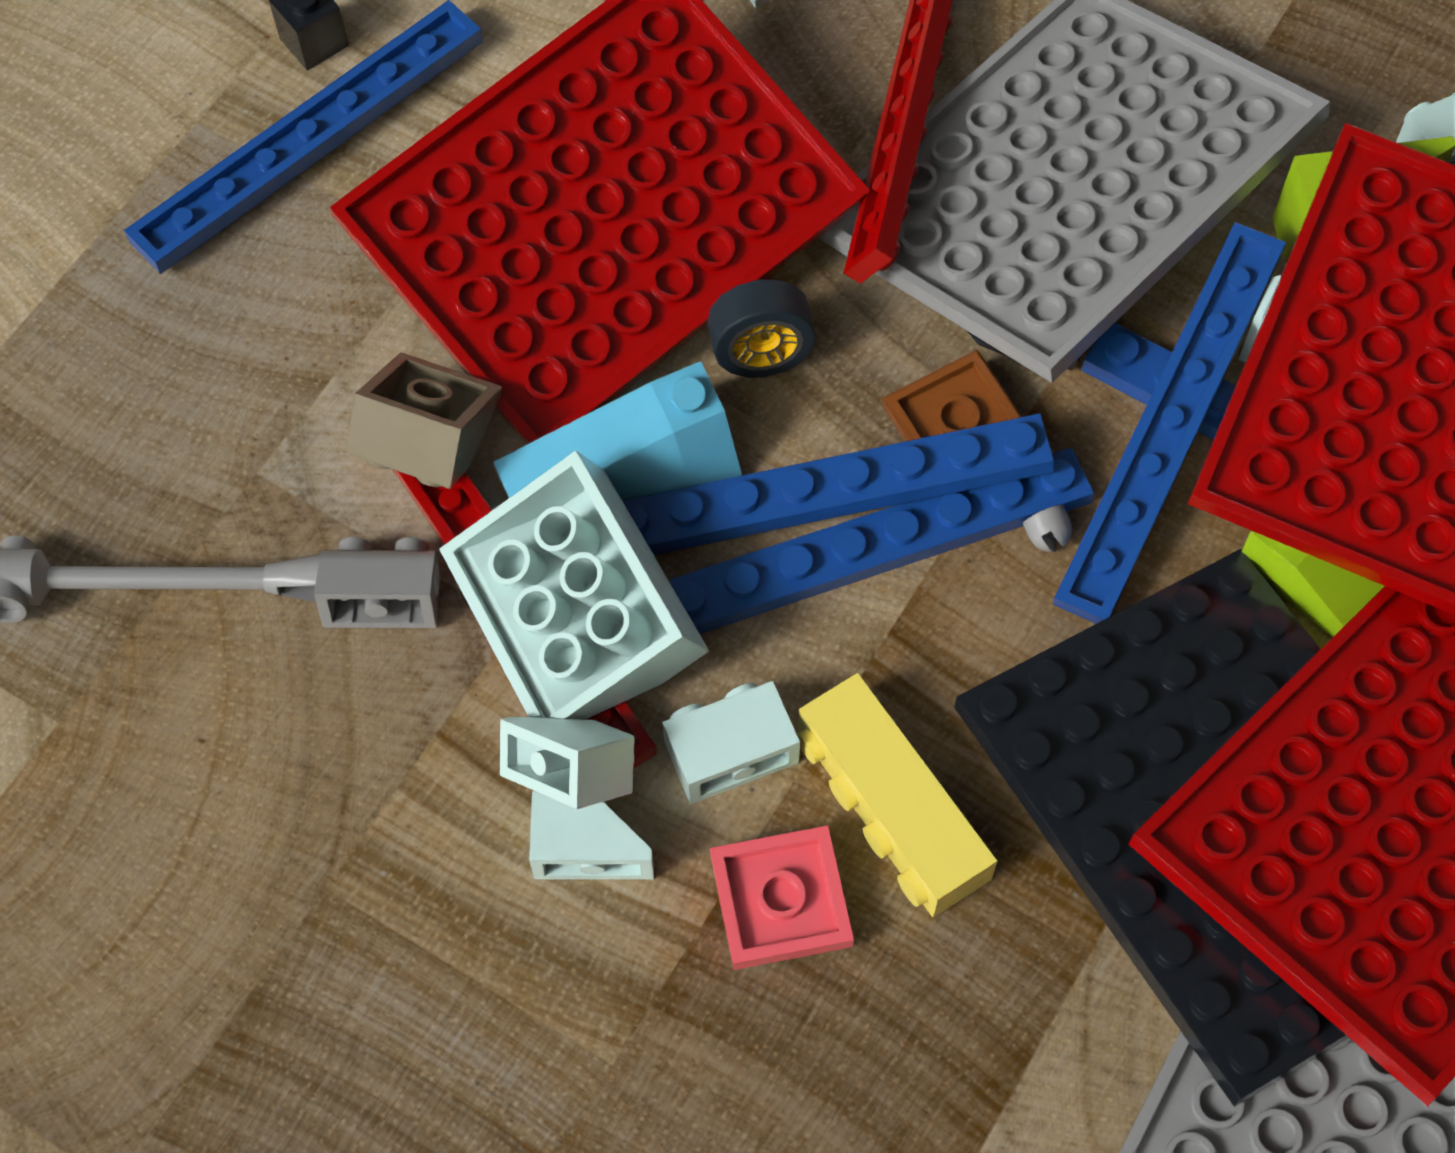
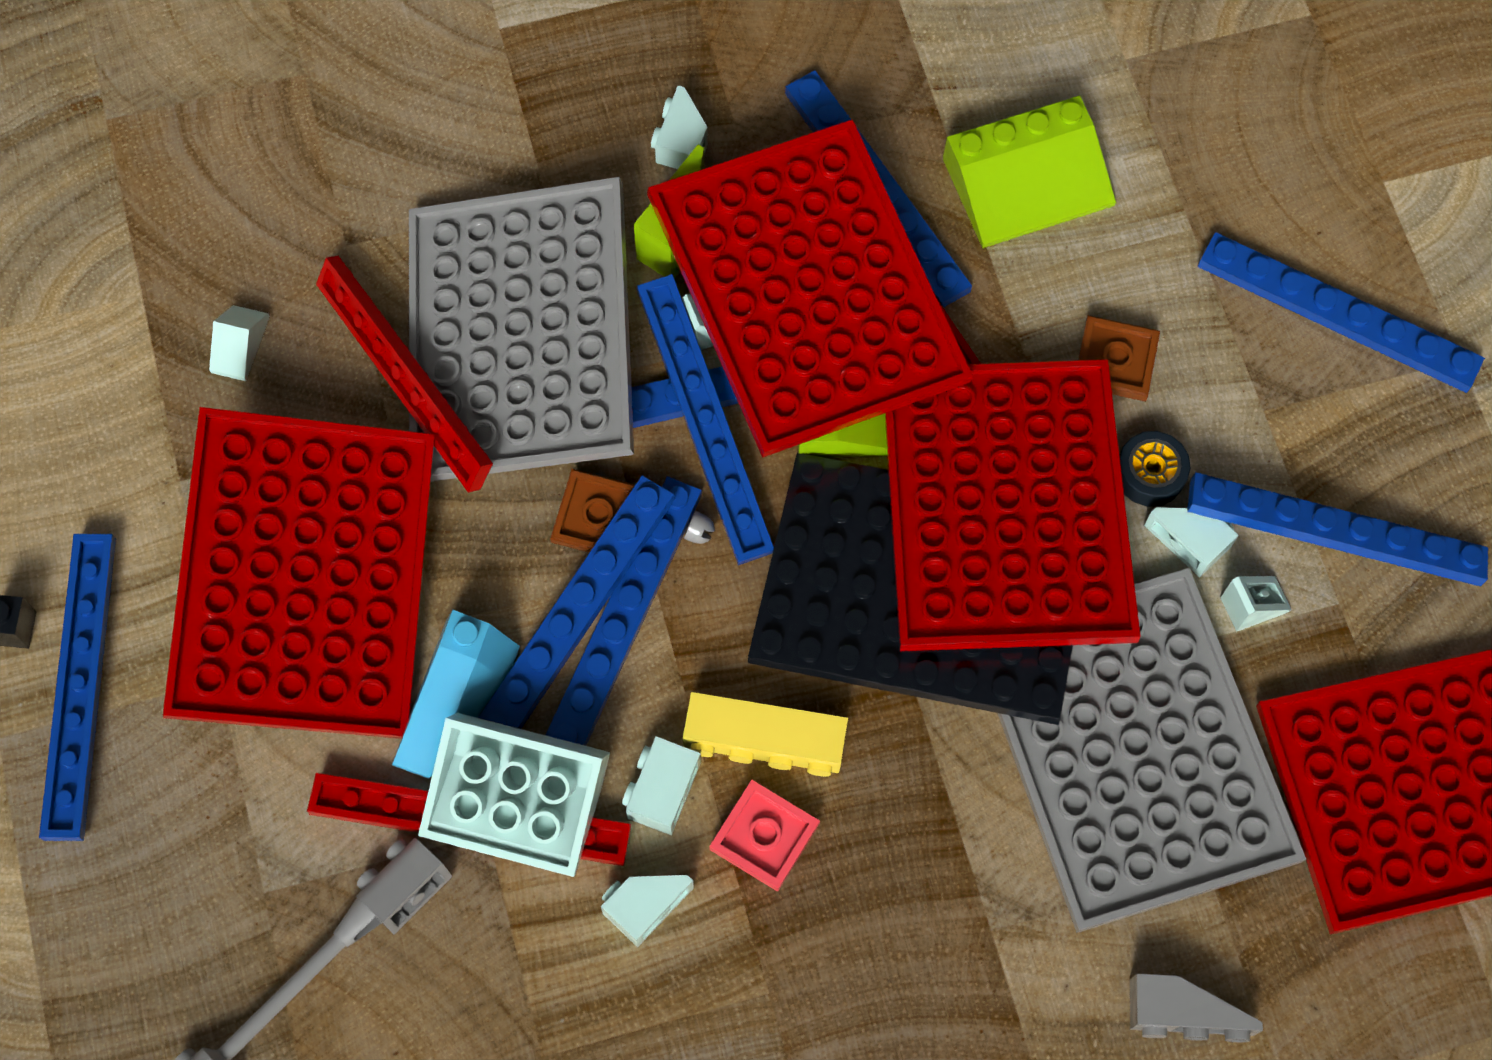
camera: 50 degrees left, 5 degrees up
dark tan slope [346,352,502,489] -> none
light aqua slope [500,717,634,809] -> none
black wheel [707,280,816,378] -> none

